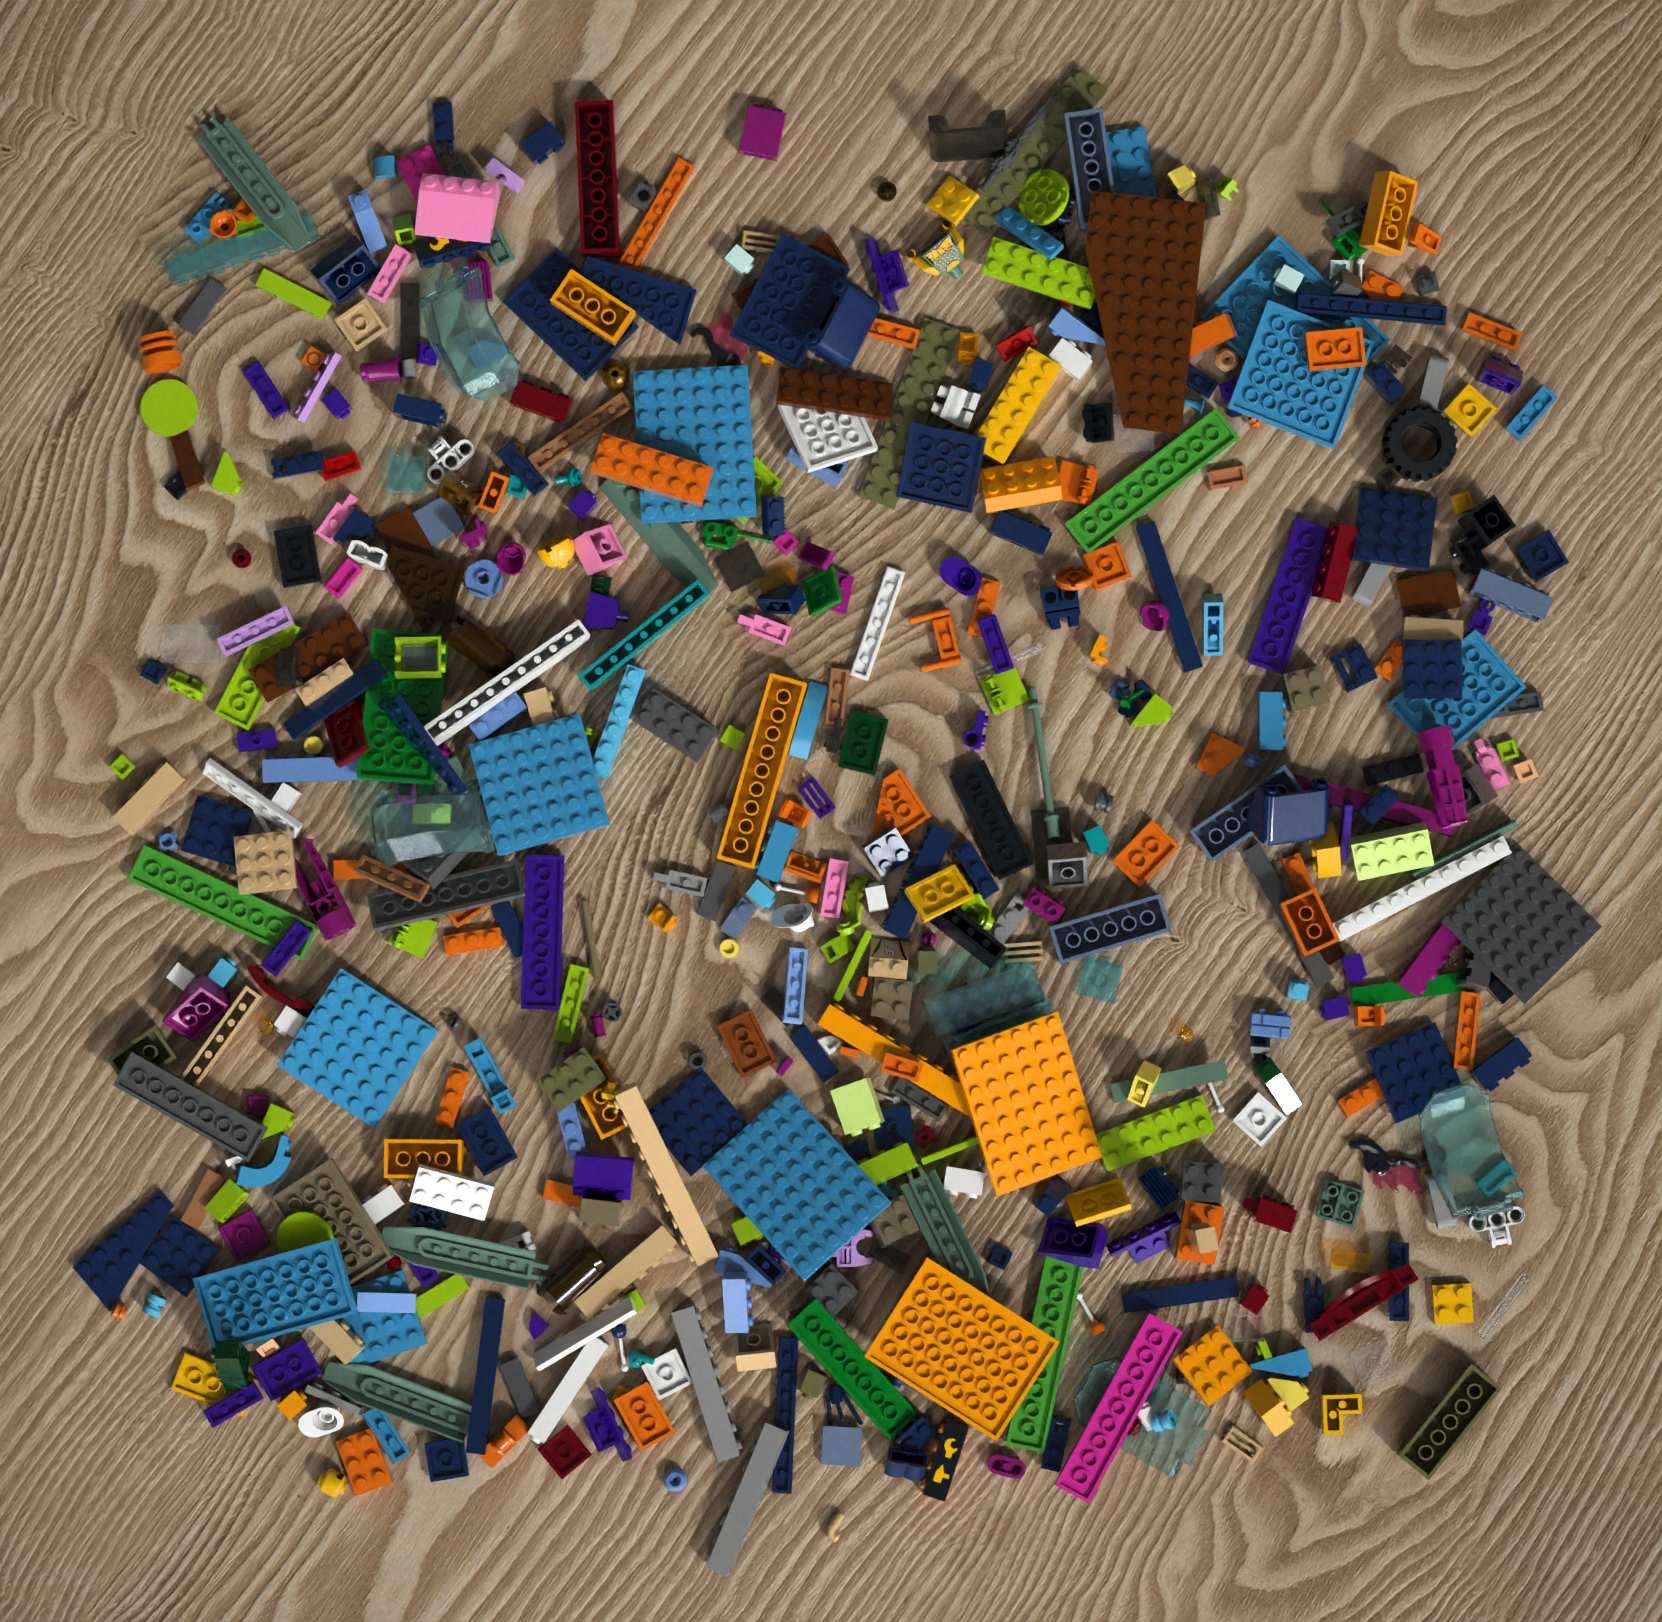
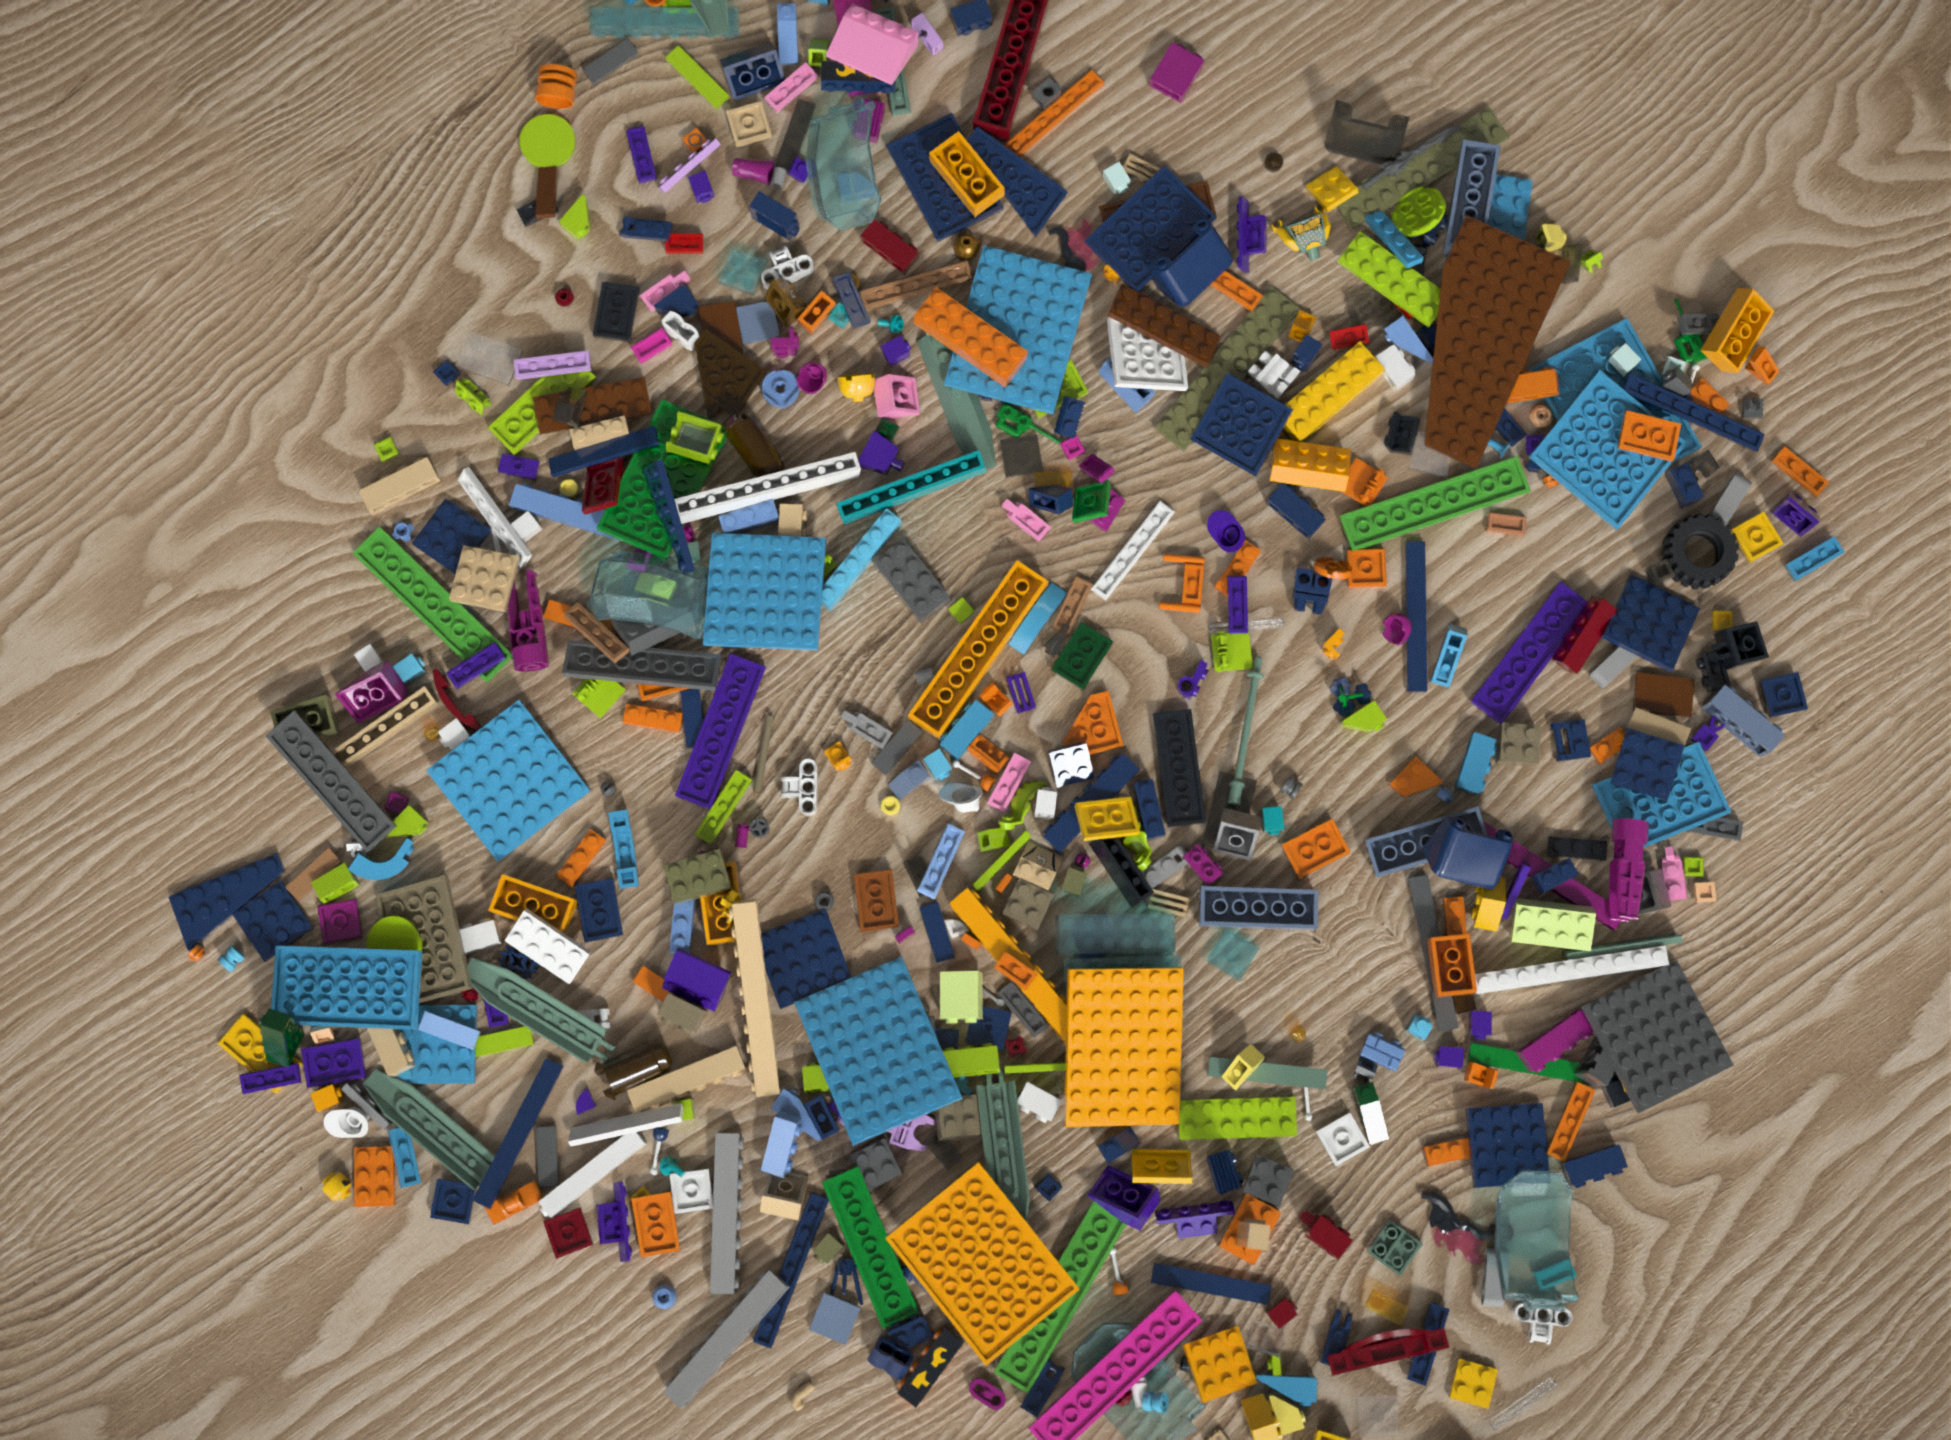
camera: 15 degrees right, 5 degrees down
none -> white piece [780,759,818,816]

